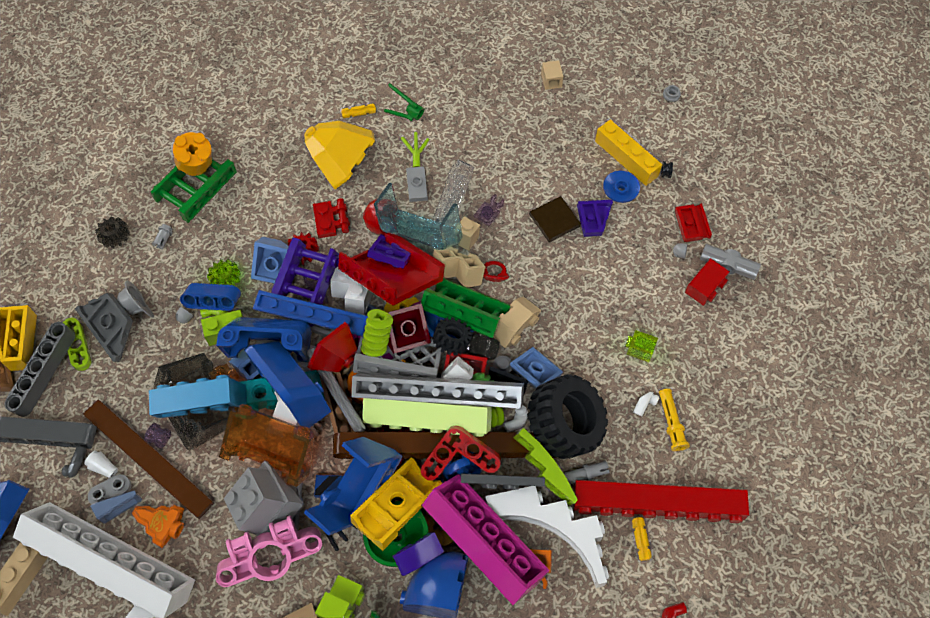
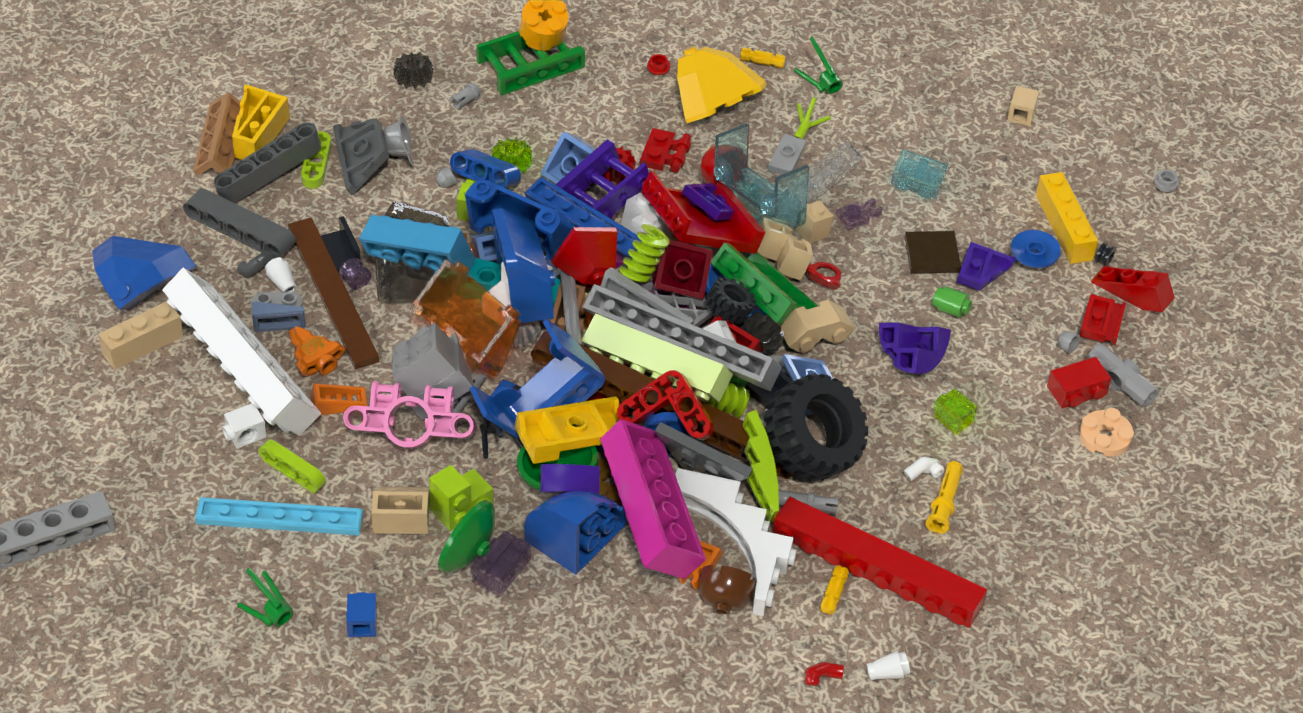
camera: 25 degrees right, 15 degrees down
none -> orange slope [310,383,368,415]
none -> black panel [321,216,361,275]
none -> red plate [647,54,670,75]
none -> reddish brown cylinder [699,565,757,615]
none -> white cone [866,651,910,681]
none -> dark purple brick [879,322,951,374]
none -> clear light blue brick [891,149,948,199]
none -> bright green brick [932,286,972,318]
none -> light nougat plate [1080,408,1134,457]
none -> red slope [1091,266,1175,312]

